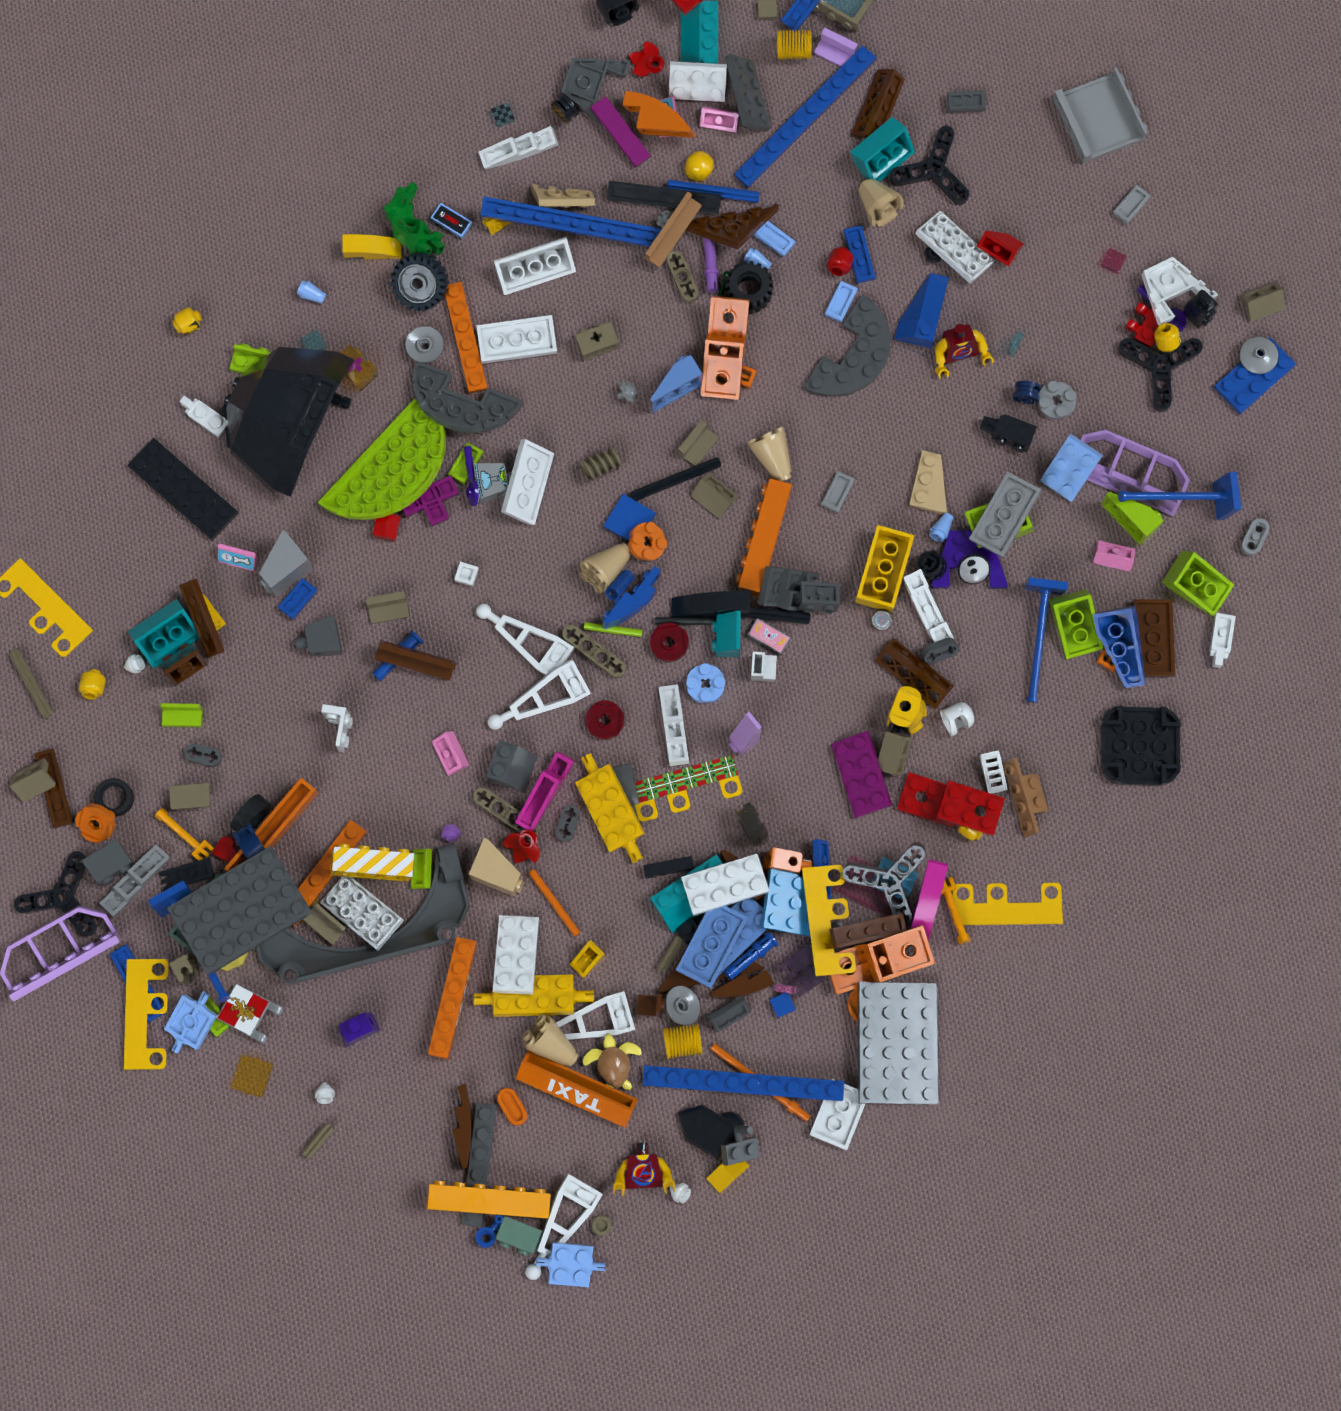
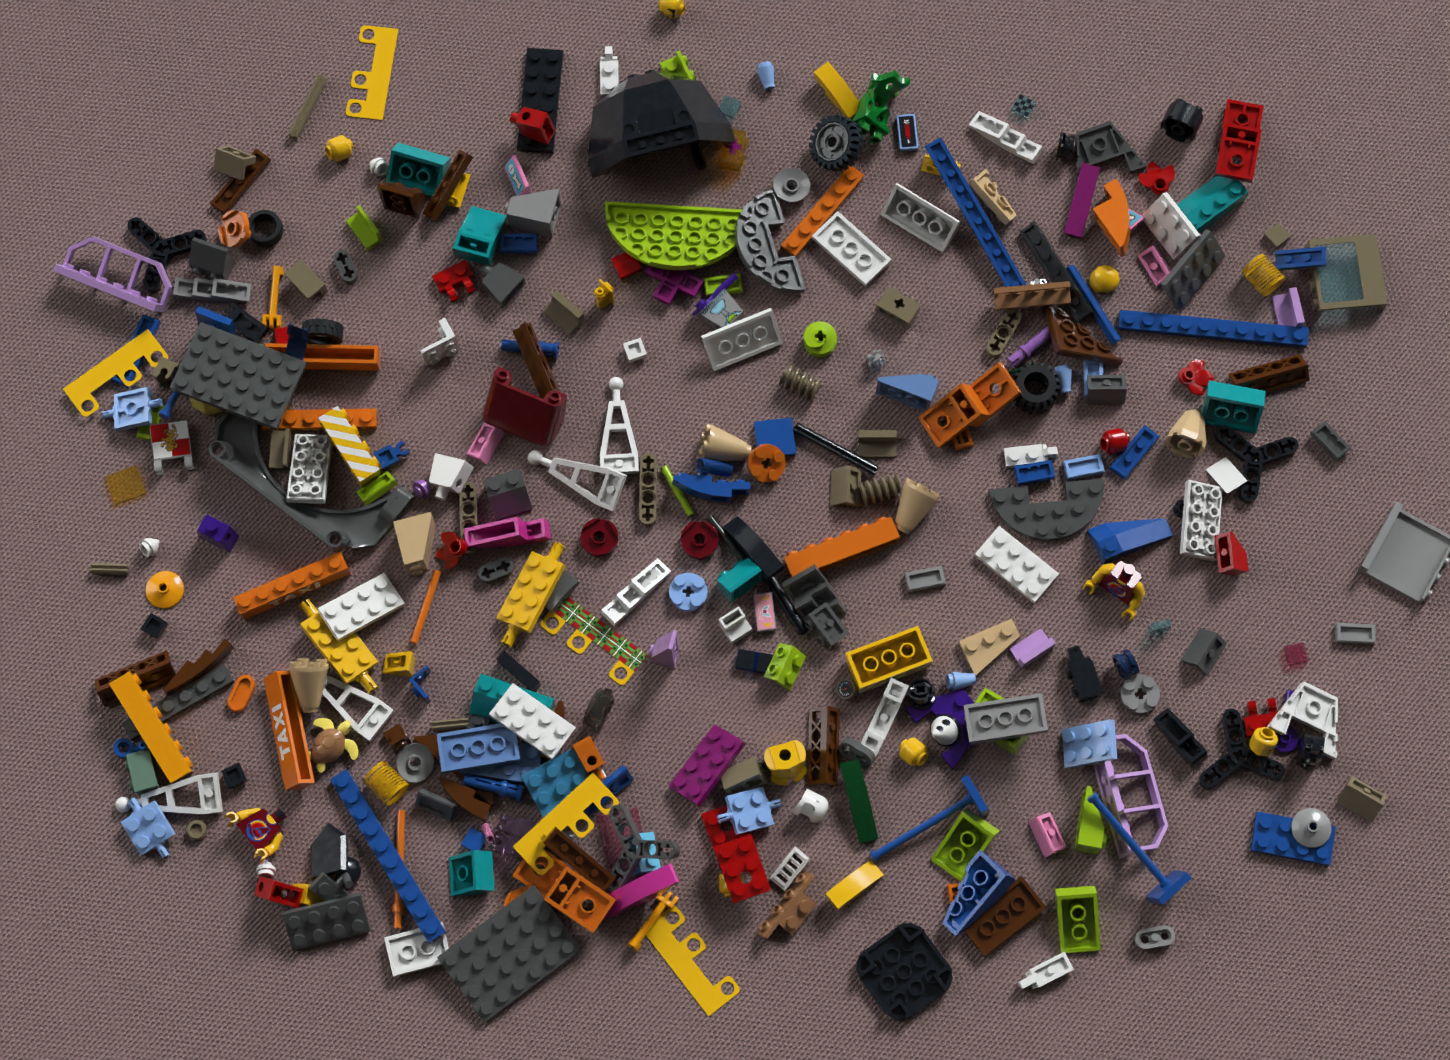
camera: 55 degrees right, 5 degrees down
none -> reddish brown fence [94,651,176,707]
none -> black plate [140,613,168,640]
none -> light orange dish [146,571,184,609]
none -> black plate [221,762,248,789]
none -> red torso [255,876,304,908]
none -> dark grey plate [282,892,370,951]
none -> blue plate [374,441,410,471]
none -> blue bracket [409,665,431,703]
none -> white torso [429,453,474,501]
none -> red plate [432,260,475,302]
none -> teal slope [448,850,495,897]
none -> teal slope [453,206,507,266]
none -> dark red windscreen [483,367,567,447]
none -> red torso [510,107,556,145]
none -> yellow hinge [594,279,615,309]
none -> light blue plate [717,786,781,835]
none -> black tile [735,649,773,674]
none -> lime bracket [764,643,806,690]
none -> lime piece [804,321,837,357]
none -> yellow slope [825,860,884,911]
none -> dark green slope [840,759,879,844]
none -> dark tan piece [859,474,901,505]
none -> yellow head [899,737,929,767]
none -> white plate [974,526,1059,604]
none -> white hinge [1003,444,1058,468]
none -> lavender panel [1010,629,1056,669]
none -> blue plate [1014,460,1056,486]
none -> dark grey panel [1086,375,1127,405]
none -> black slope [1153,708,1208,769]
none -> red plate [1178,360,1215,396]
none -> dark grey panel [1181,629,1227,675]
none -> white sticker [1206,457,1247,494]

